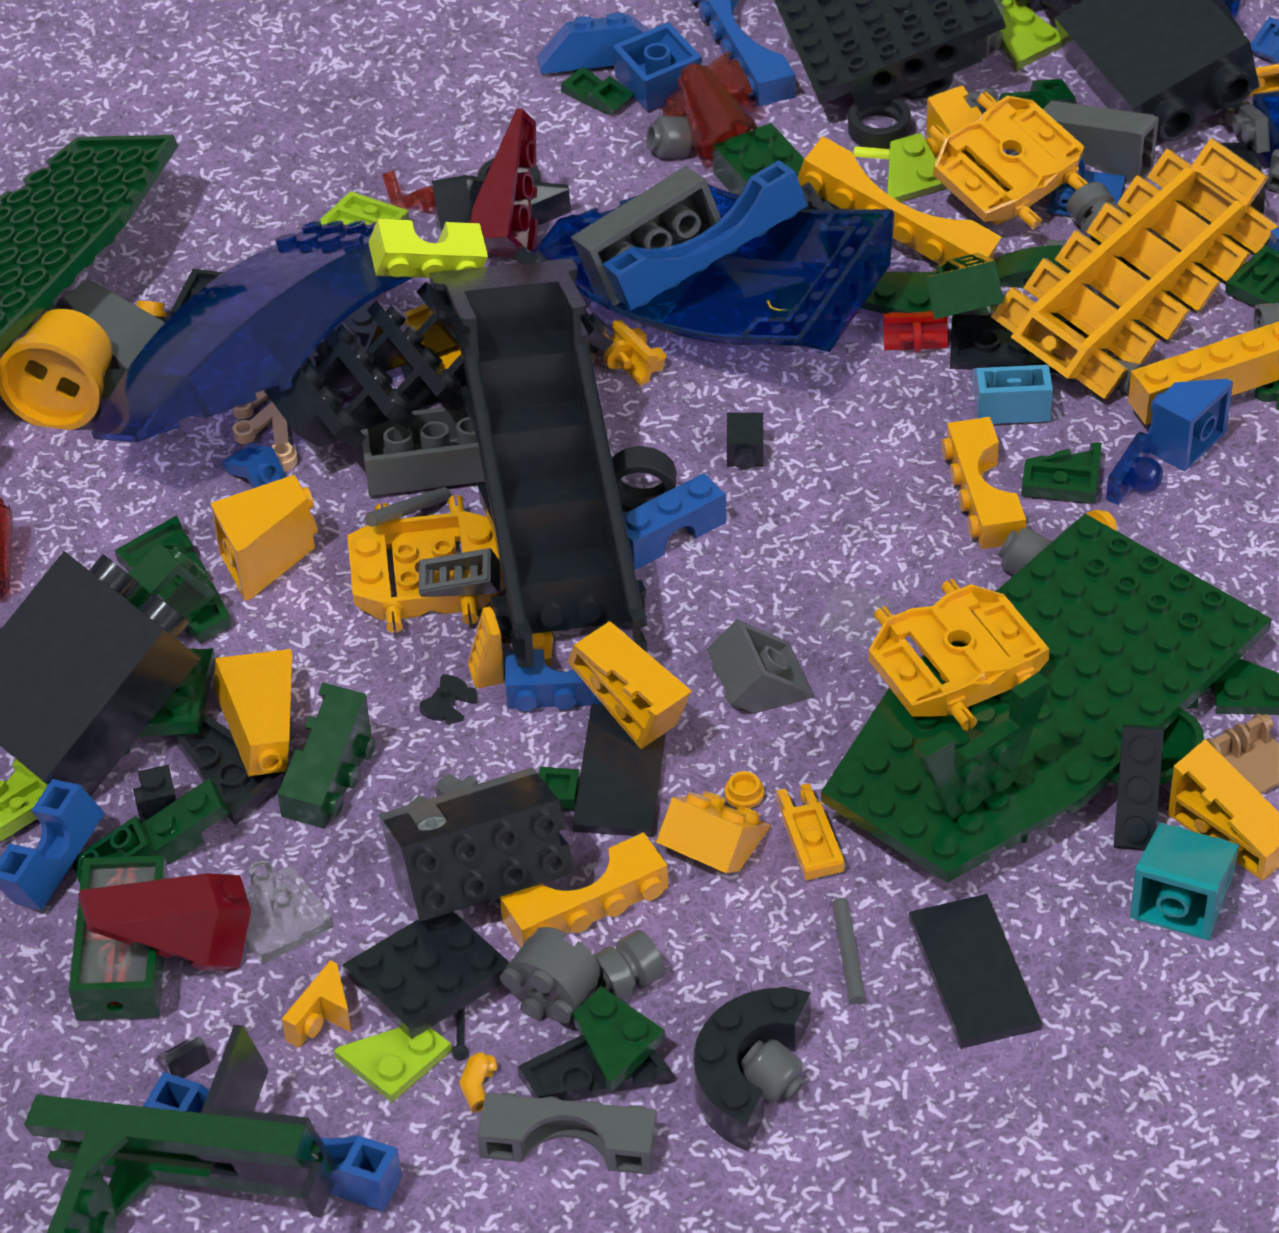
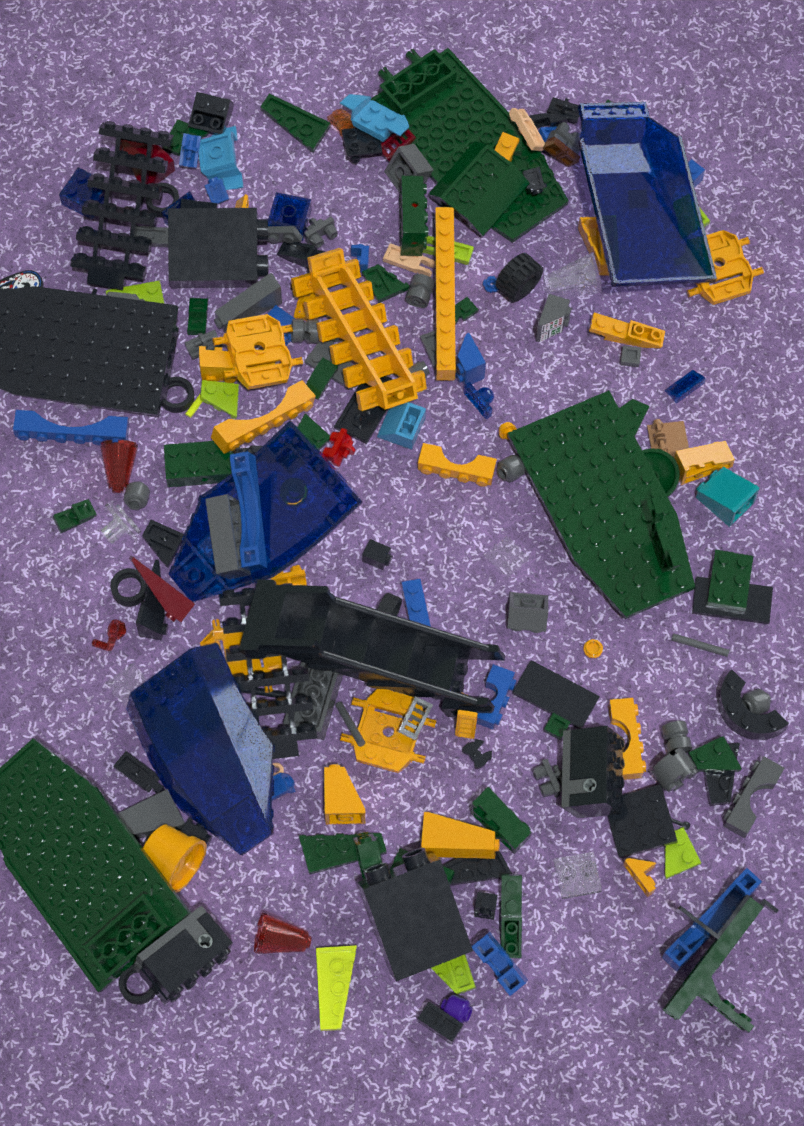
camera: 70 degrees left, 20 degrees up
dark green brick [69,855,169,1020] -> none
dark red wedge [78,873,251,971] -> none
light orange plate [136,300,167,319] -> none
black slope [156,1037,210,1078] -> none
lime wing [316,191,409,237] -> none
neon yellow arch [368,219,488,279] -> none
light orange arm [459,1052,497,1114] -> none
blue wedge [537,12,650,74] -> none
light orange wedge [567,621,692,749] -> none
blue slope [612,22,702,112] -> none
light orange slope [656,791,771,873] -> none
clear red cone [677,63,758,160] -> none
light orange hinge [776,783,844,881] -> none
light orange piece [868,579,1049,731] -> none
dark green wedge [925,252,1004,319] -> none
dark green wing [1021,442,1102,503] -> none
black plate [1114,724,1164,848] -> none
none -> clear plate [100,501,142,544]
none -> black wing [142,520,185,568]
none -> dark green plate [707,549,753,611]

